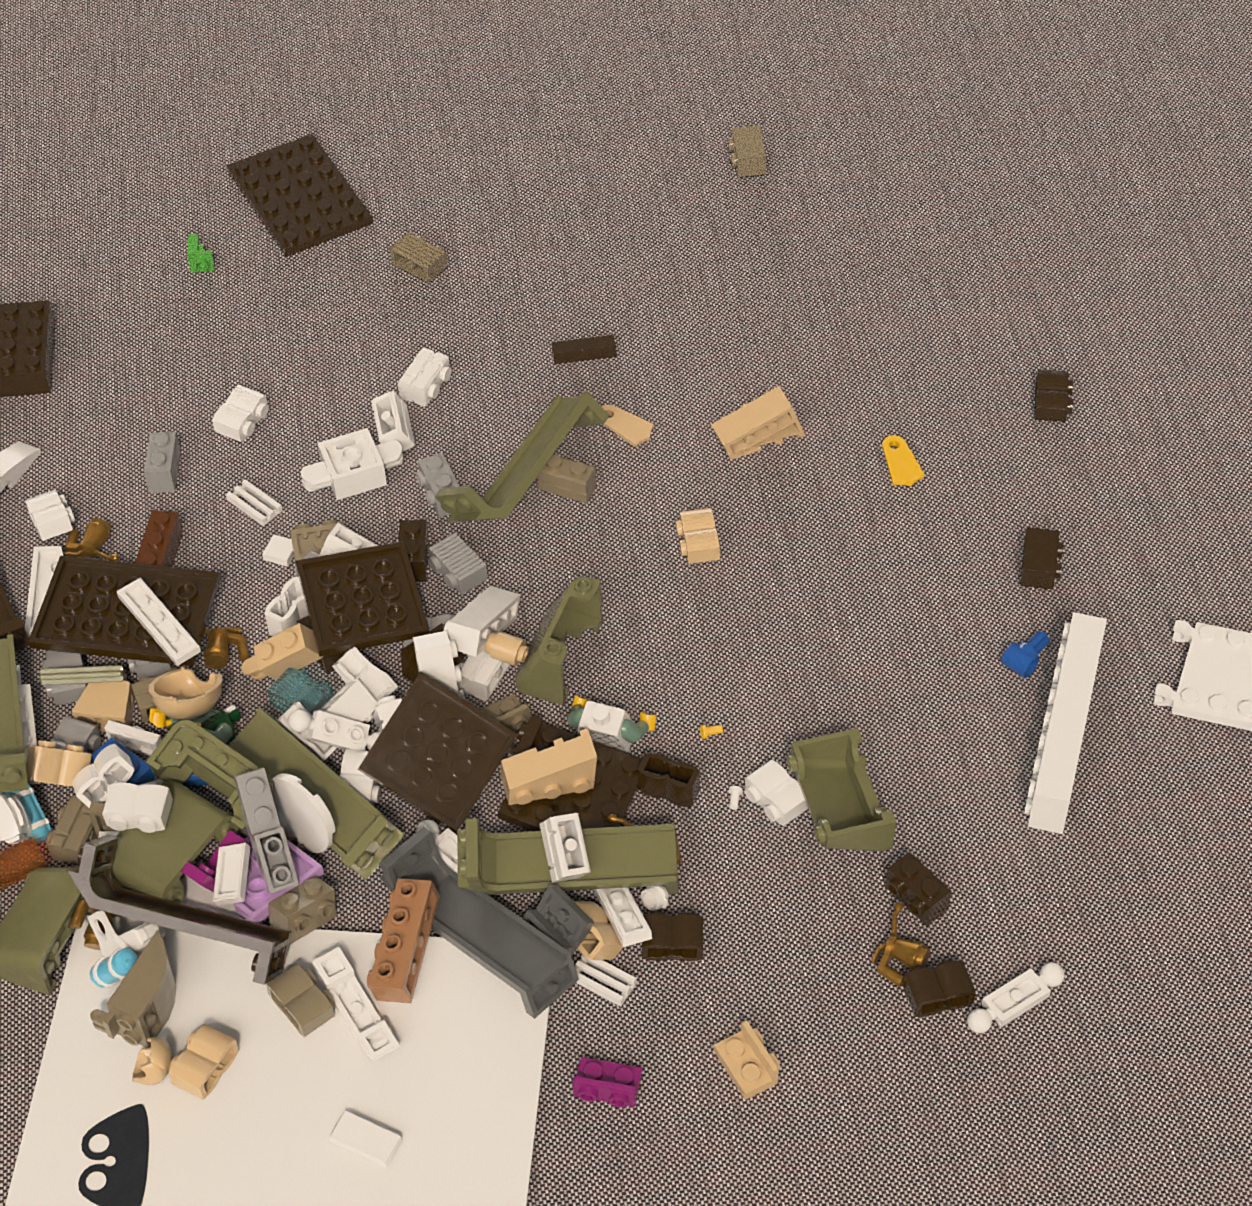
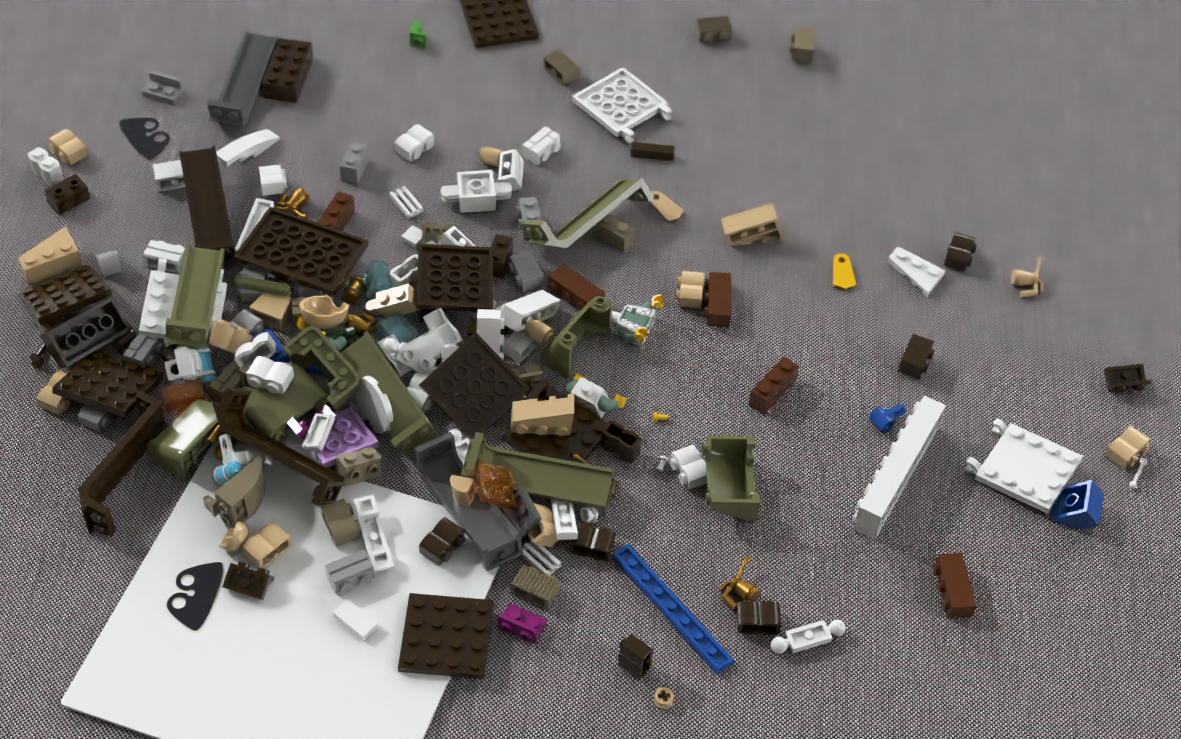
camera: 10 degrees right, 0 degrees up
white plate [104,720,162,757] -> none
white tile [117,578,201,666] -> none
light grey slope [233,767,299,894] -> none
medium nougat brick [367,879,440,1003] -> none
white brick [539,813,591,883] -> none
tan bracket [713,1020,780,1100] -> none
dark brown brick [885,852,952,926] -> none
none -> dark brown bracket [222,561,275,600]
none -> light grey brick [325,550,375,593]
none -> pearl gold piece [344,311,381,336]
none -> clear light blue brick [364,260,392,301]
none -> dark brown plate [398,593,494,679]
none -> dark brown brick [419,517,465,566]
none -> tan brick [450,475,477,507]
none -> clear orange slope [476,461,517,510]
none -> tan brick [479,146,504,167]
none -> dark tan brick [511,565,560,610]
none -> reddish brown brick [548,264,605,310]
none -> white plate [572,67,672,144]
none -> torso [612,295,665,347]
none -> blue tile [612,544,734,675]
none -> dark brown brick [618,634,654,680]
none -> tan bush [654,687,674,710]
none -> dark tan brick [695,16,732,42]
none -> reddish brown brick [704,272,731,327]
none -> reddish brown brick [748,357,799,415]
none -> white wing [888,246,945,297]
none -> reddish brown brick [932,553,976,618]
none -> tan piece [1011,256,1043,298]

